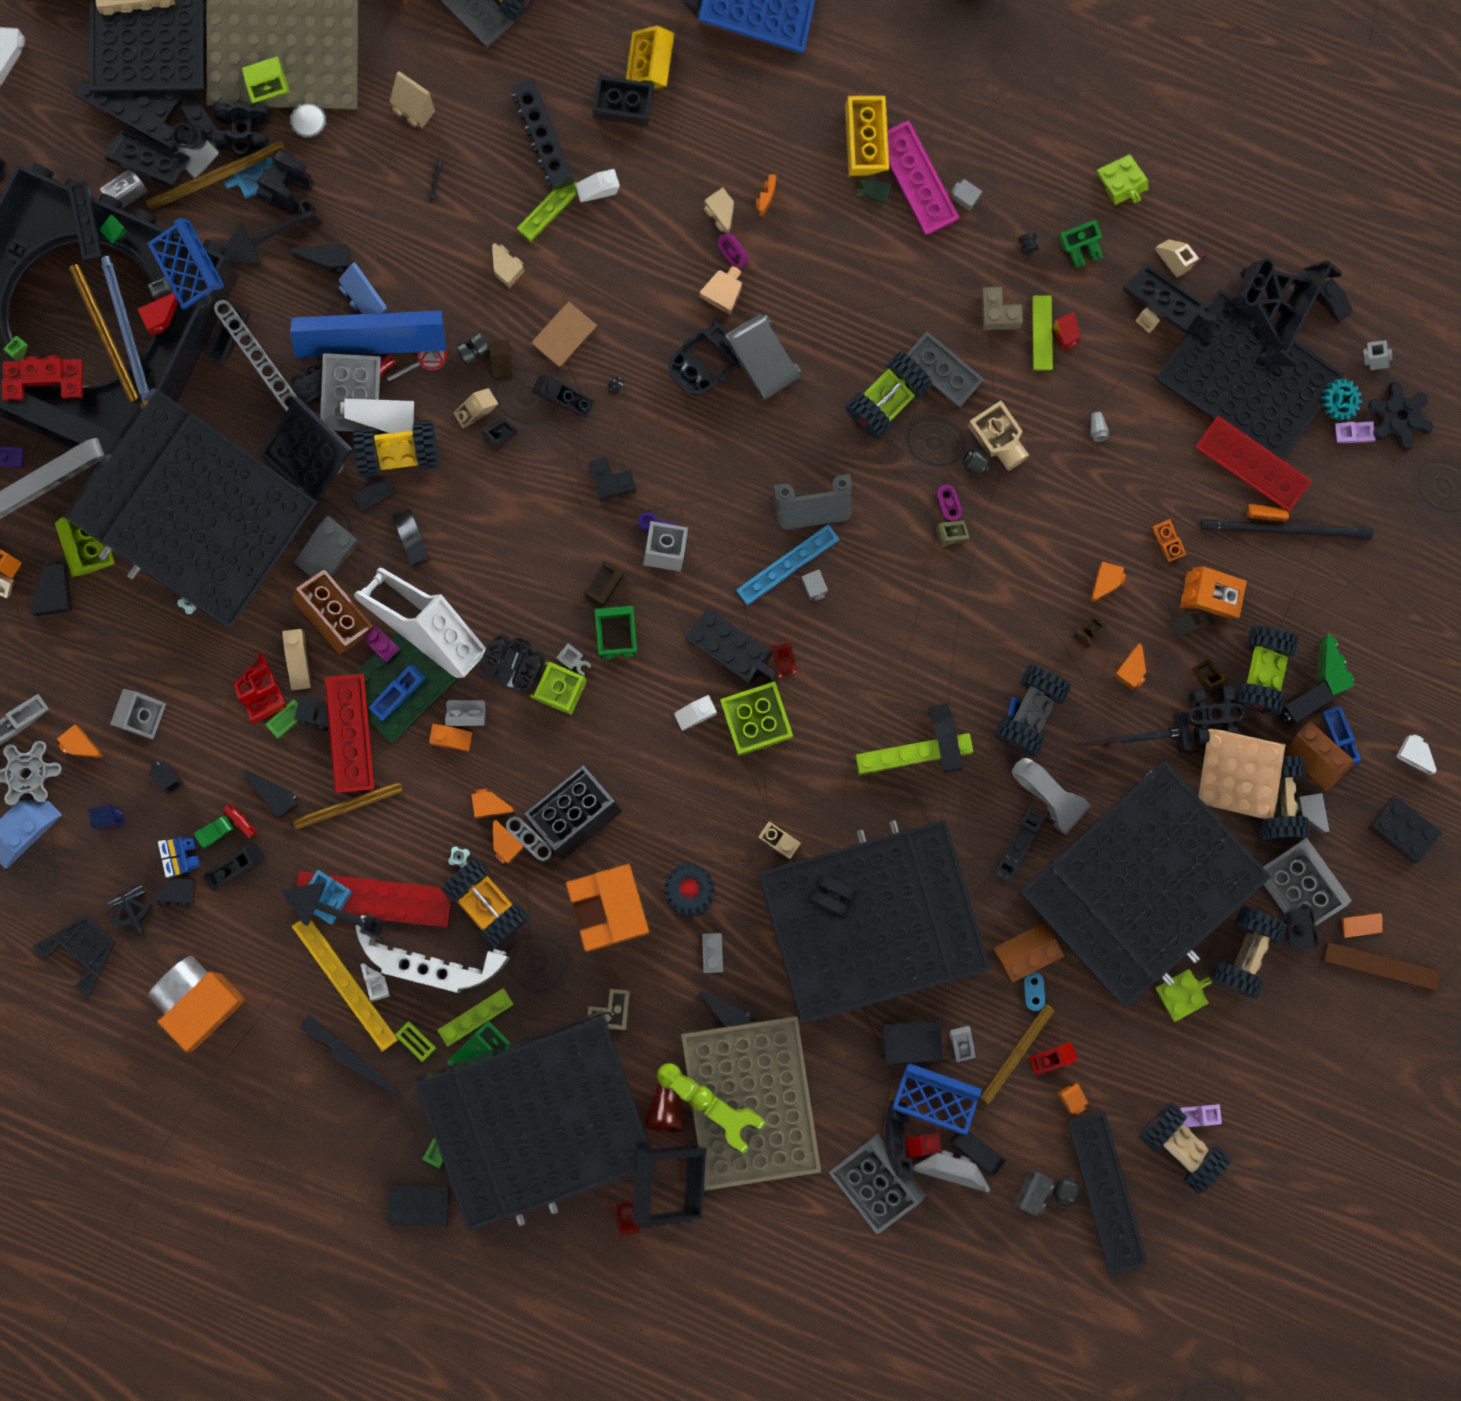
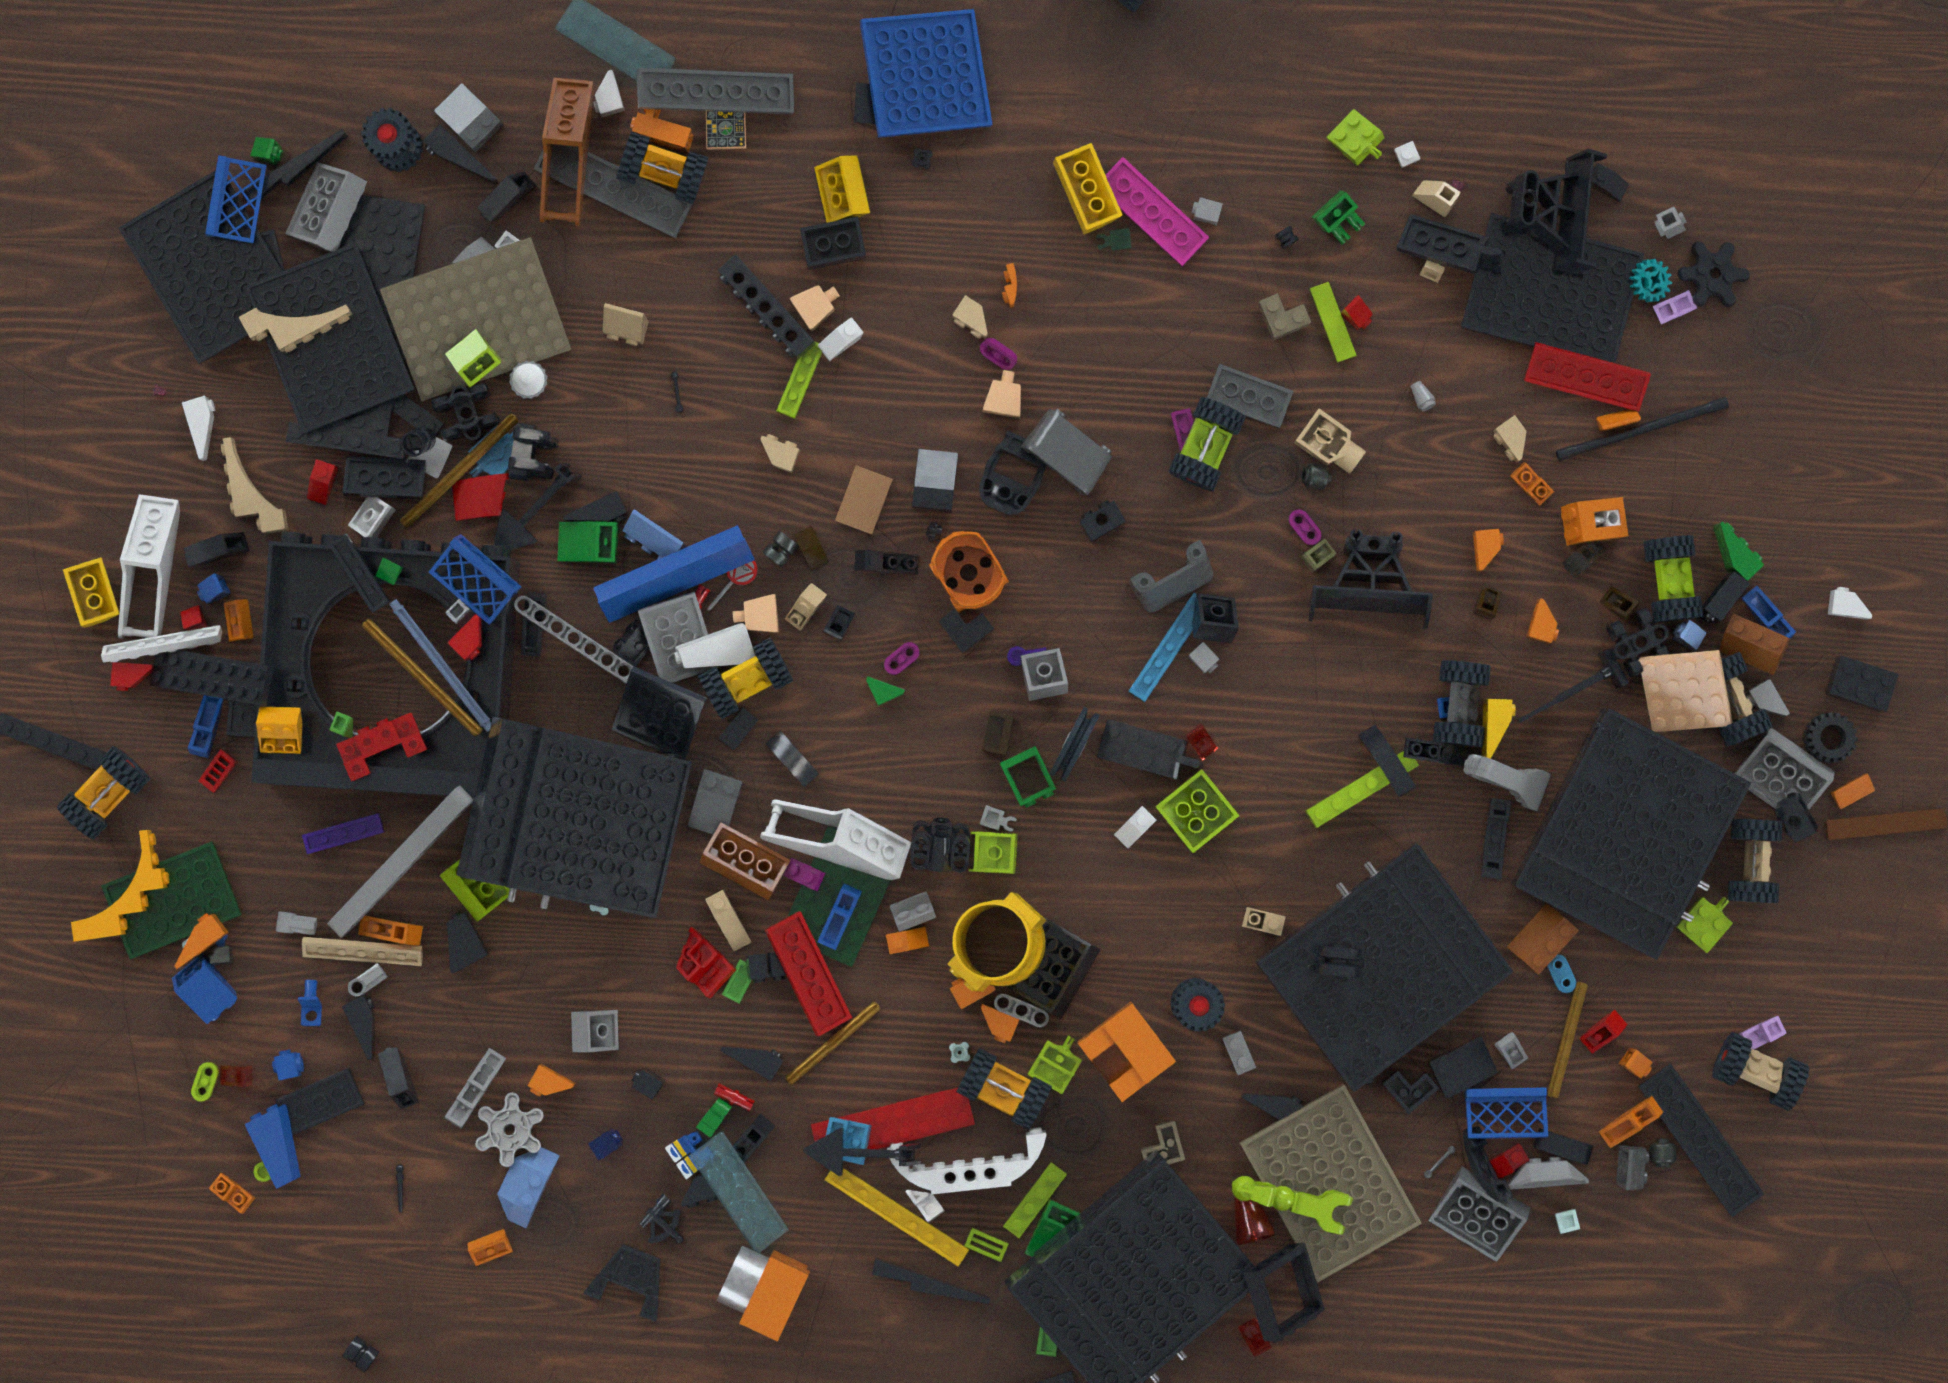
camera: 15 degrees left, 5 degrees up
none -> tan arch [221,437,289,534]
none -> red slope [307,459,339,505]
none -> red slope [452,473,509,521]
none -> green slope [557,522,619,564]
none -> clear light blue plate [690,1132,789,1253]
none -> light nougat torso [733,594,779,633]
none -> light nougat torso [790,285,840,332]
none -> green slope [866,676,905,706]
none -> magenta plate [884,642,919,675]
none -> black plate [912,148,933,169]
none -> slope [912,449,958,512]
none -> orange piece [928,531,1009,613]
none -> yellow cylinder [948,892,1047,992]
none -> lime plate [1028,1036,1082,1094]
none -> black wheel [1049,707,1100,782]
none -> black brick [1079,500,1126,542]
none -> magenta plate [1170,408,1194,452]
none -> black slope [1192,593,1239,643]
none -> black piece [1308,529,1433,629]
none -> black brick [1381,1069,1439,1114]
none -> white plate [1394,141,1420,168]
none -> black slope [1403,737,1471,766]
none -> dark grey hinge [1424,1146,1456,1178]
none -> yellow slope [1481,699,1516,759]
none -> tan slope [1493,415,1526,463]
none -> light aqua plate [1555,1209,1580,1234]
none -> orange slope [1599,1096,1663,1148]
none -> light blue slope [1673,620,1706,651]
none -> black tyre [1803,713,1858,763]

